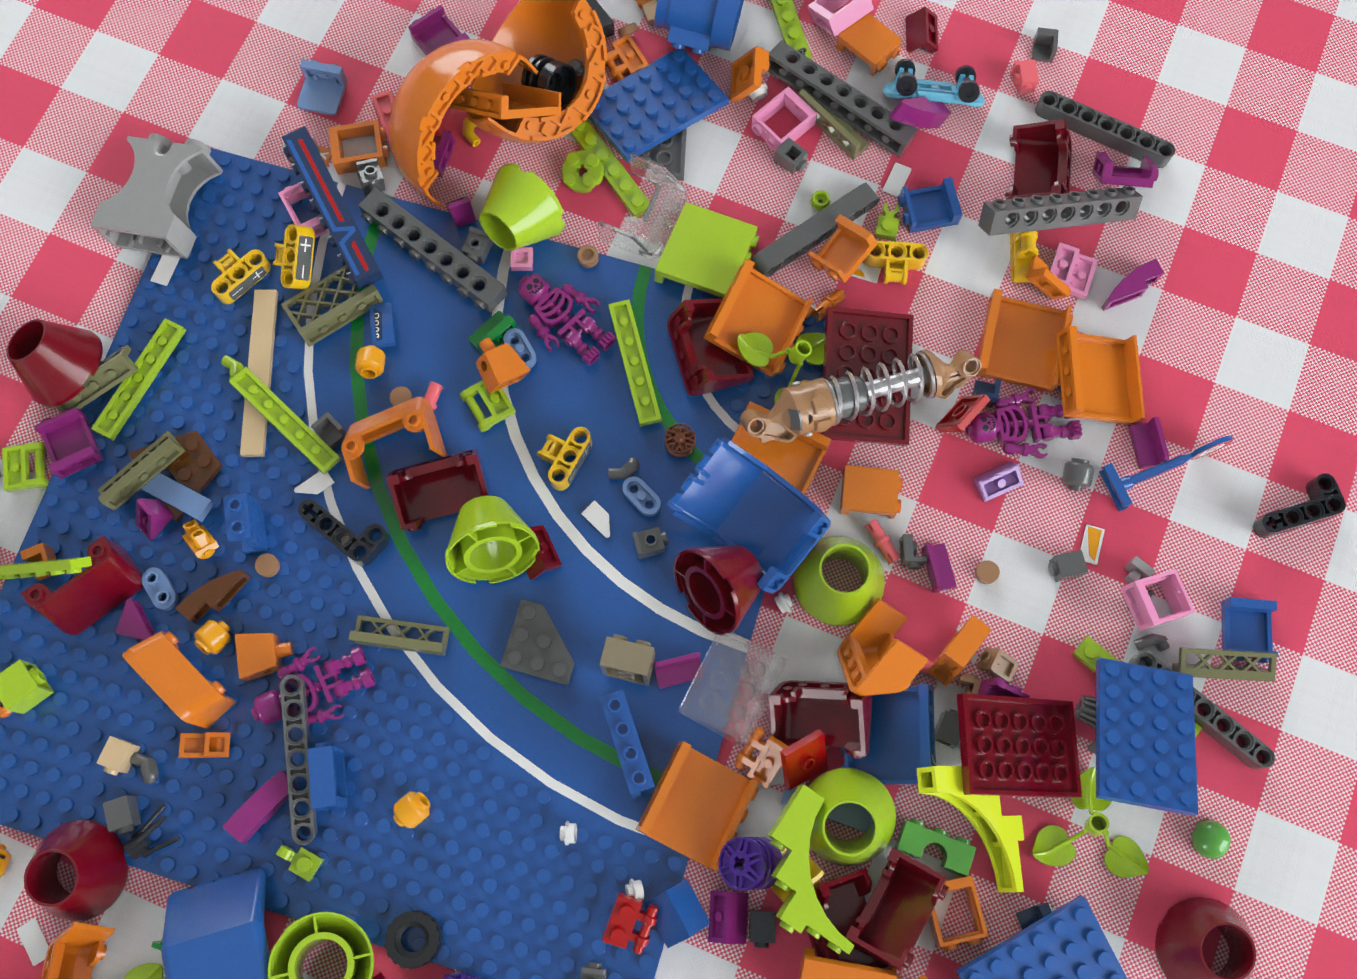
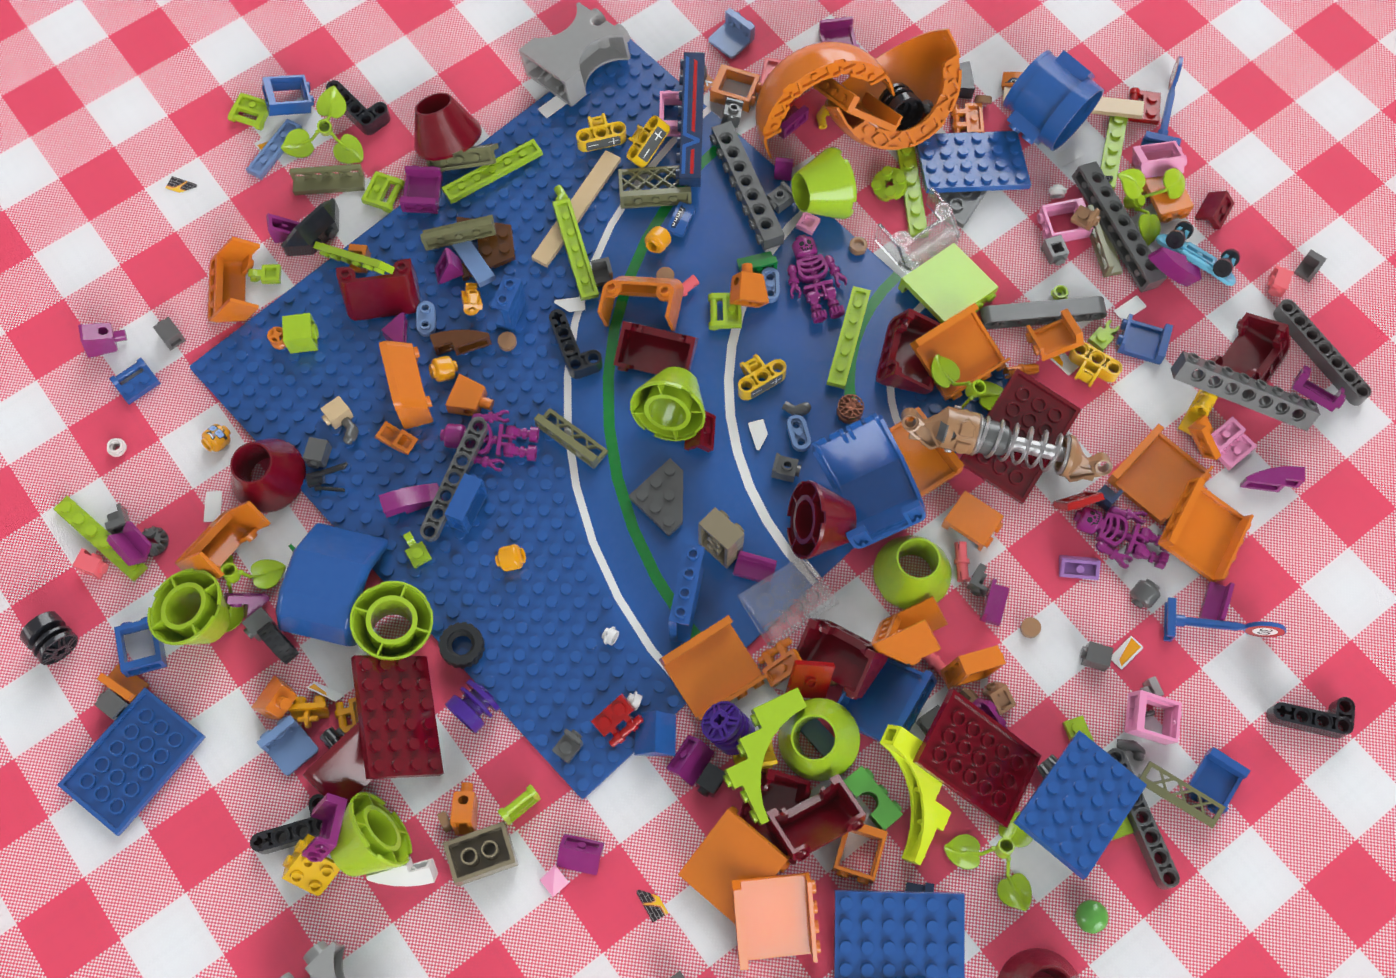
camera: 30 degrees right, 5 degrees down
orange plate [730,46,770,103] -> none
white plate [774,591,794,614] -> none
none -> medium nougat bracket [1071,205,1101,231]
none -> lime plant [1117,168,1185,246]

